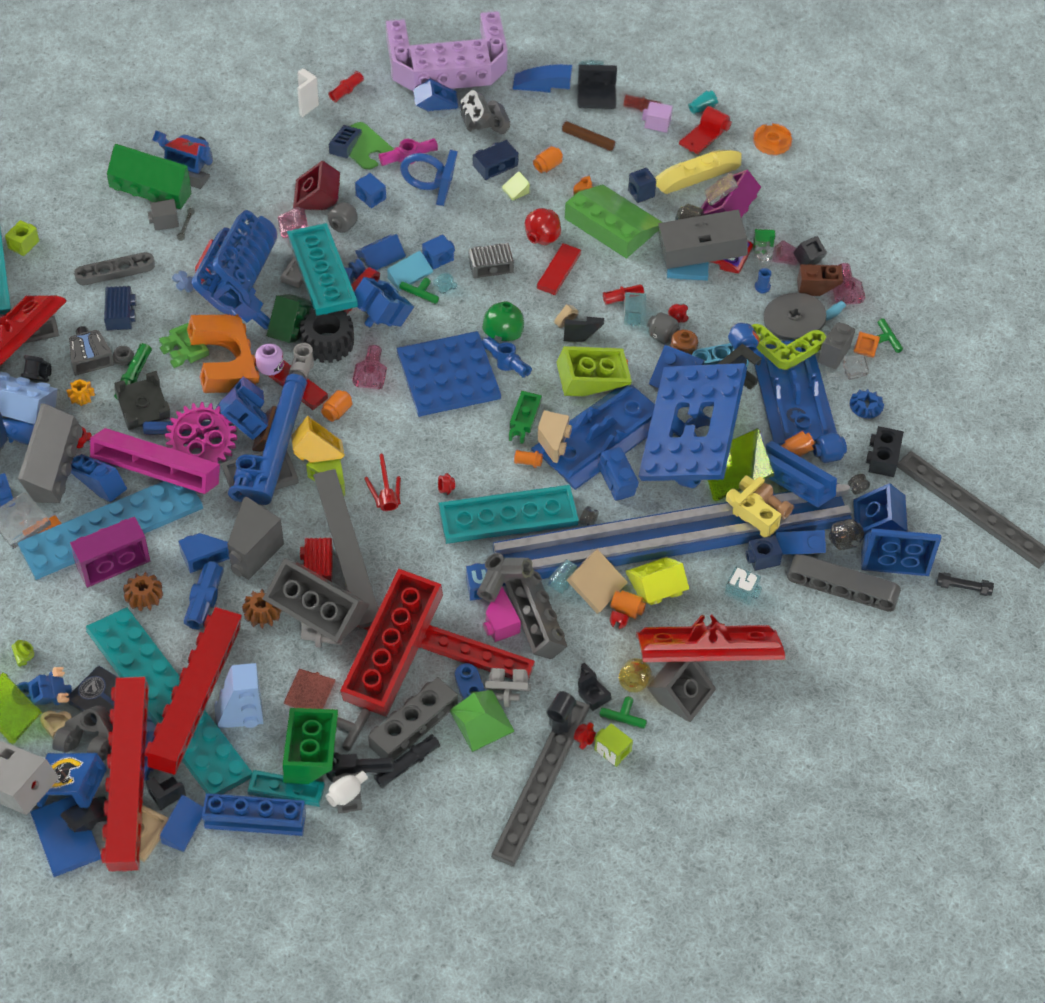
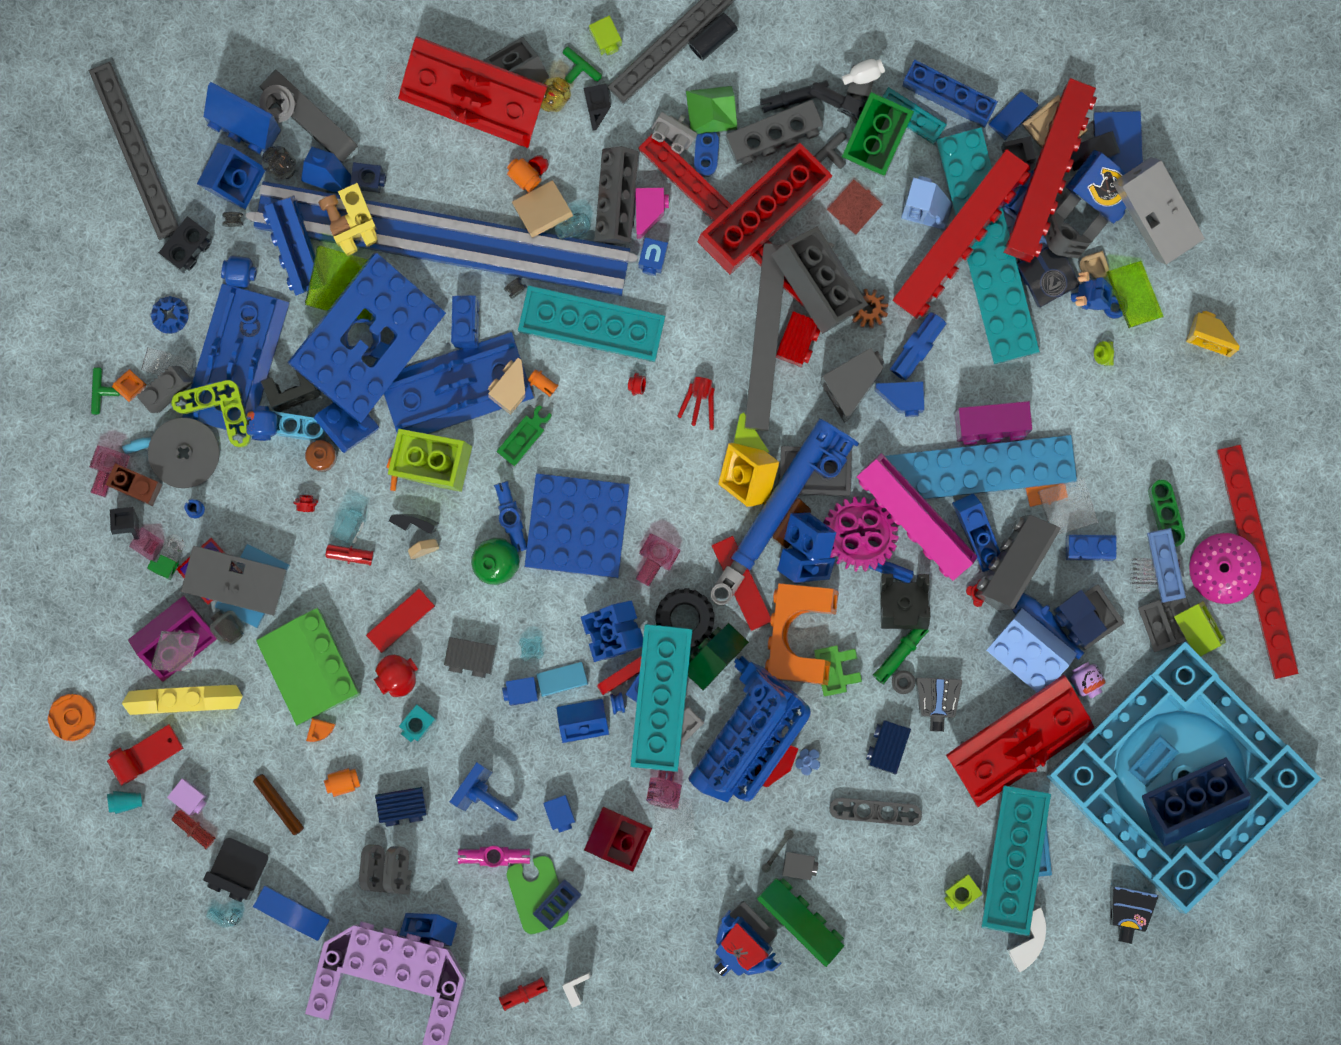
camera: 155 degrees left, 30 degrees up
black piece [20,355,52,382] -> none
light orange gear [66,379,95,406] -> none
dark orange gear [123,571,163,612] -> none
lavender head [255,344,284,375] -> none
orange brick [321,390,353,422] -> none
dark grey head [328,202,358,233] -> none
green piece [399,277,439,304] -> none
dark grey piece [477,553,533,602] -> none
yellowish green slope [502,172,530,201] -> none
black piece [546,691,577,735] -> none
red plate [574,722,596,750] -> none
neon yellow slope [625,557,689,605] -> none
dark blue brick [628,167,657,203] -> none
dark grey head [647,312,680,343] -> none
clear light blue brick [725,566,762,605] -> none
orange brick [781,431,815,457] -> none
black bar [937,572,994,596] -> none
none -> light grey gear [259,85,297,123]
none -> teal brick [399,704,436,742]
none -> black pin [688,13,738,61]

